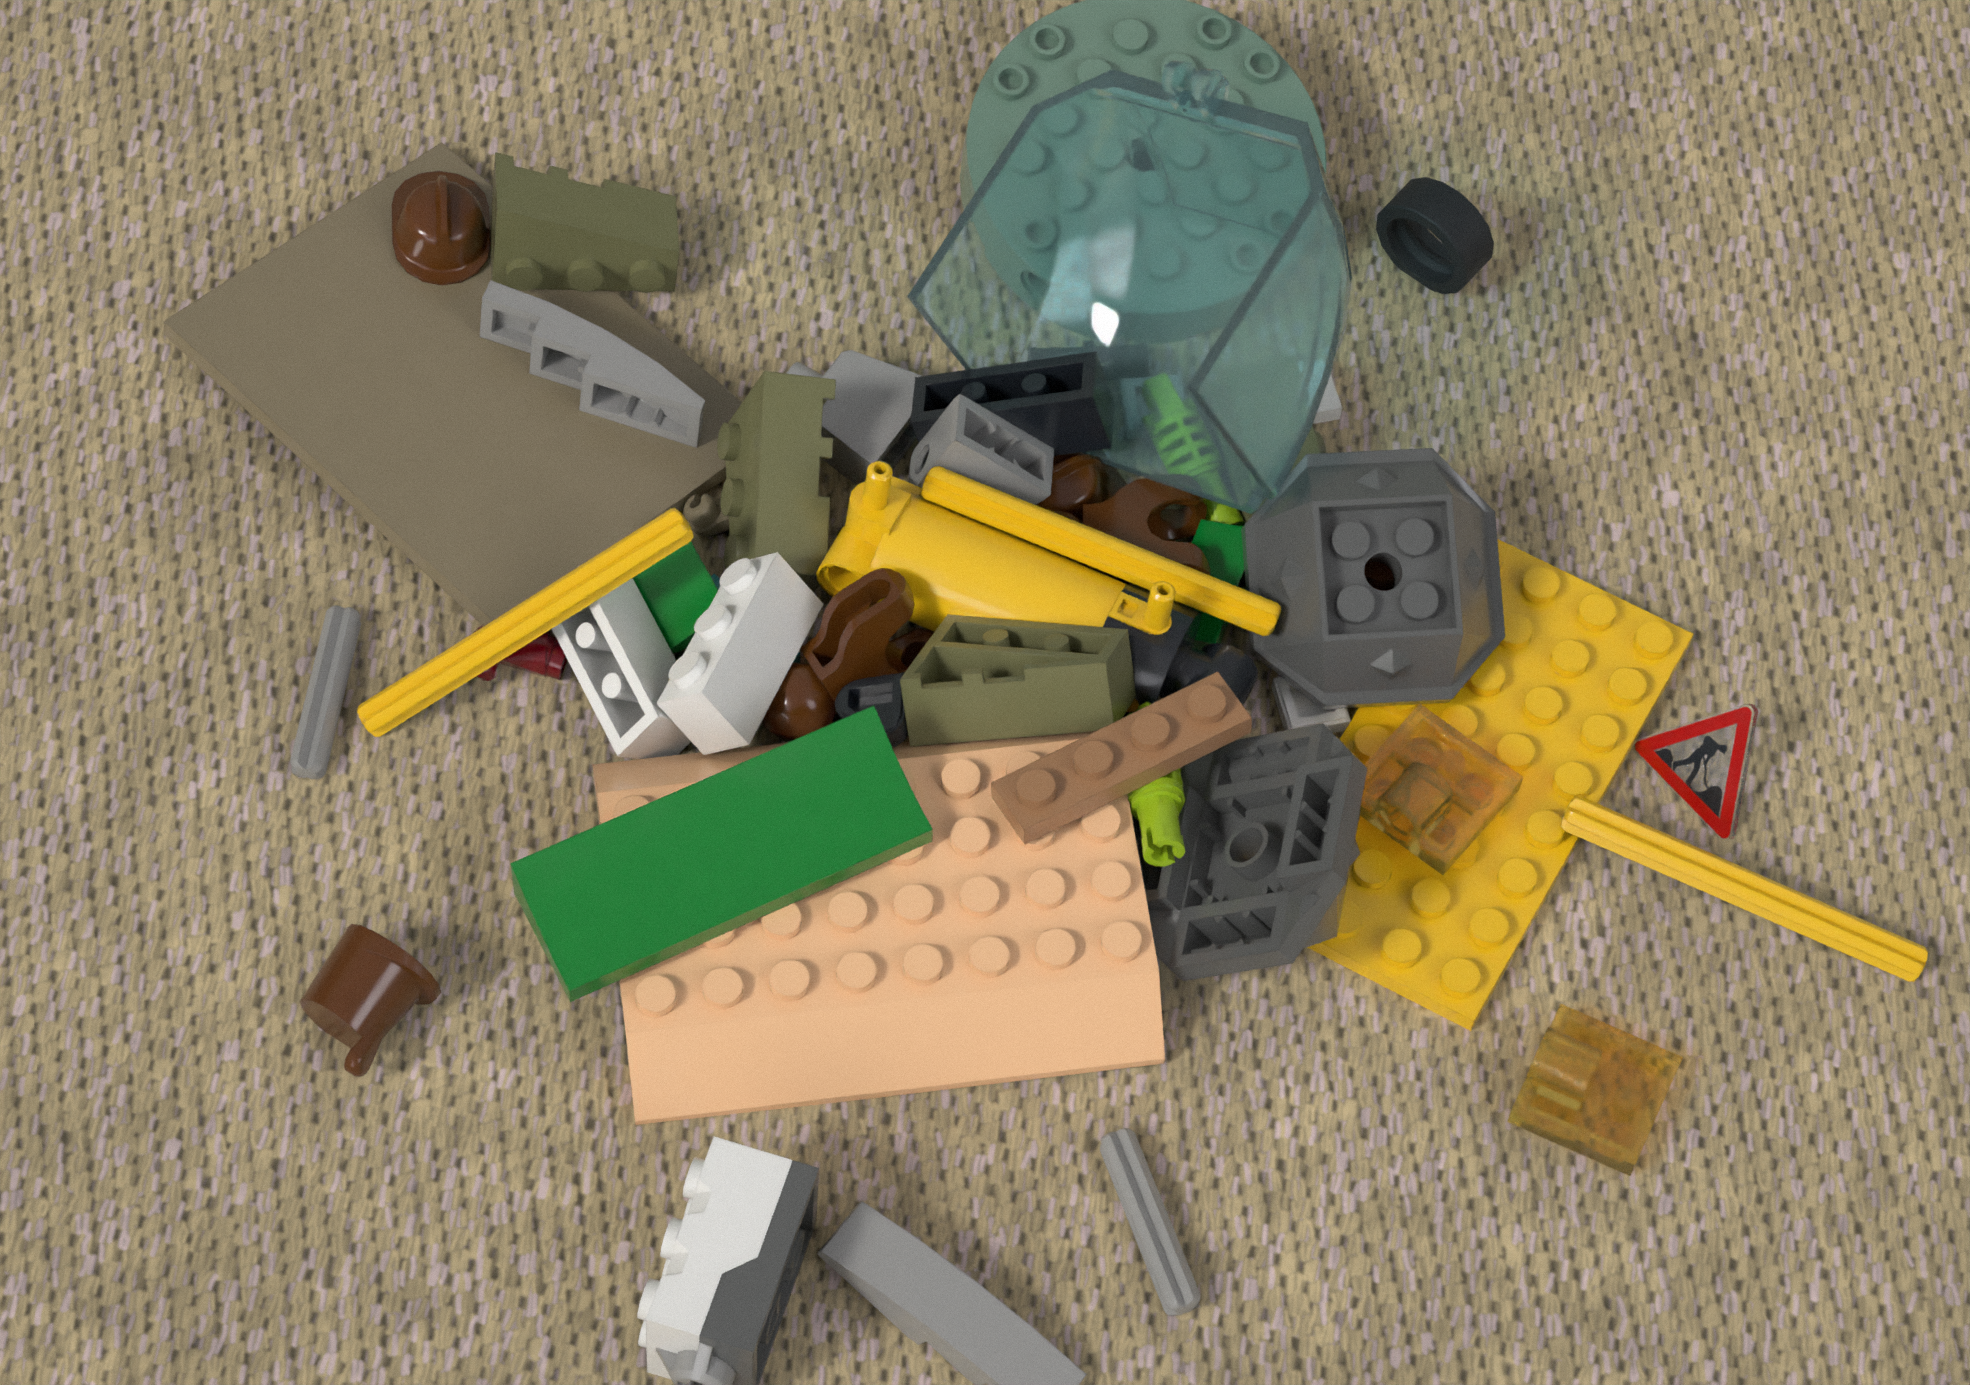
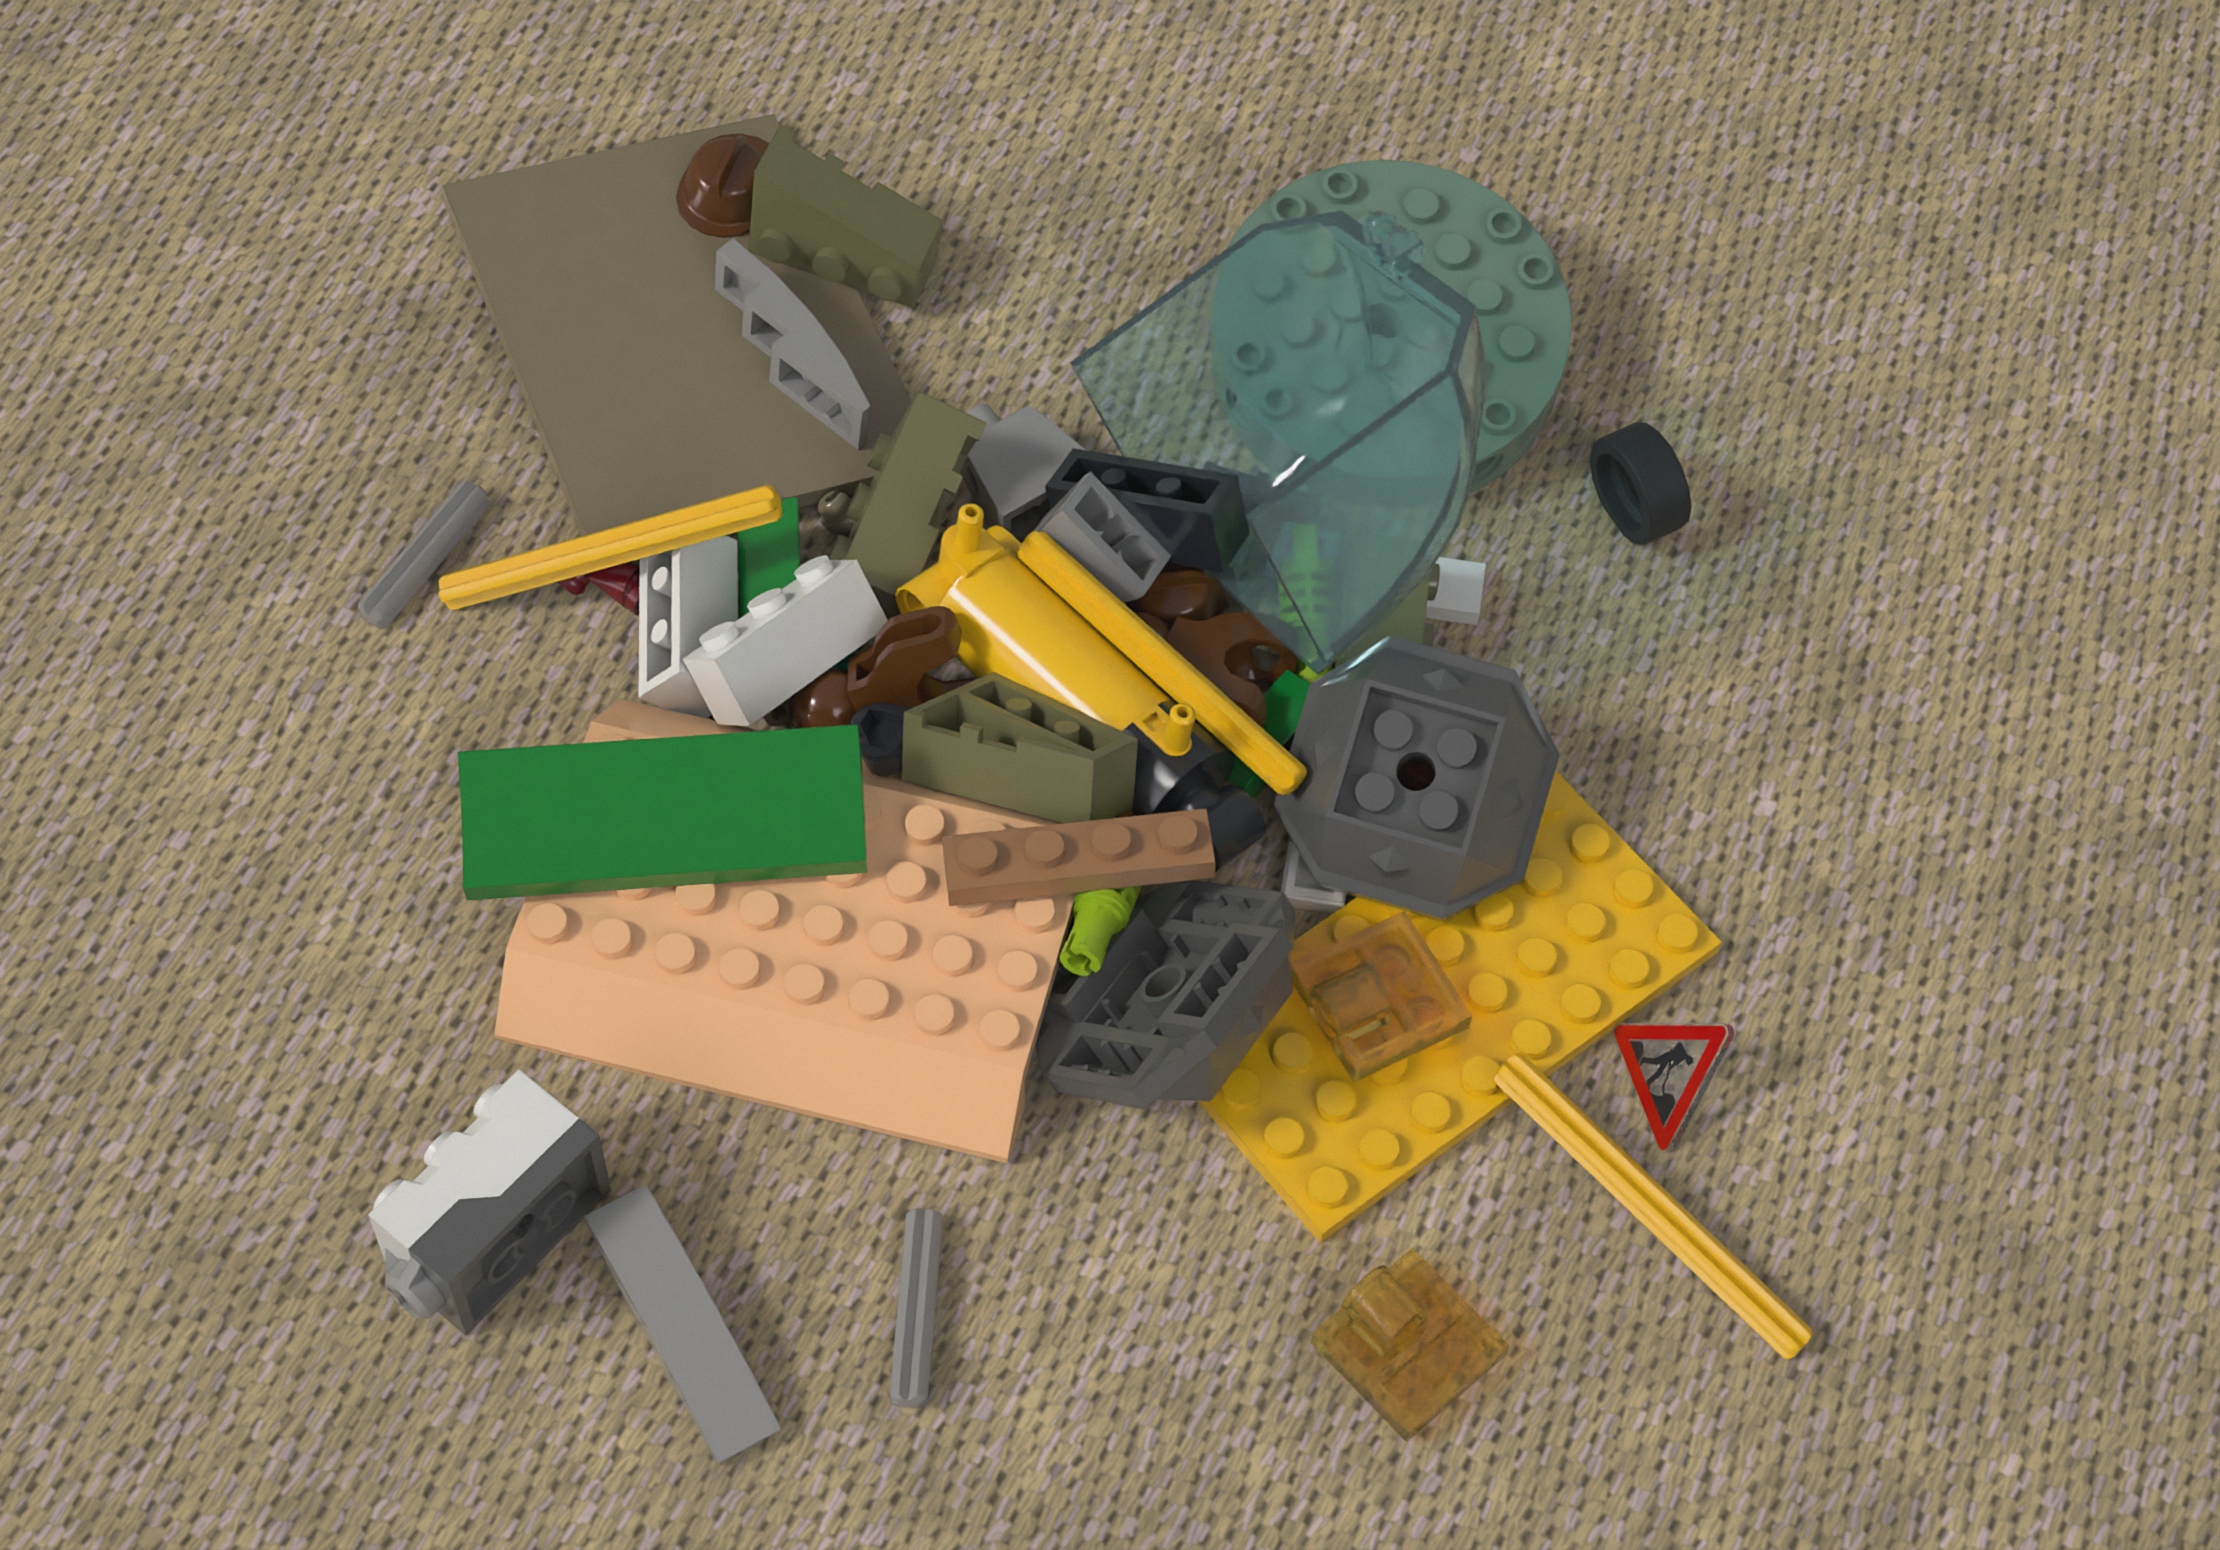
camera: 25 degrees right, 0 degrees up
reddish brown hat [300,924,441,1077] -> none

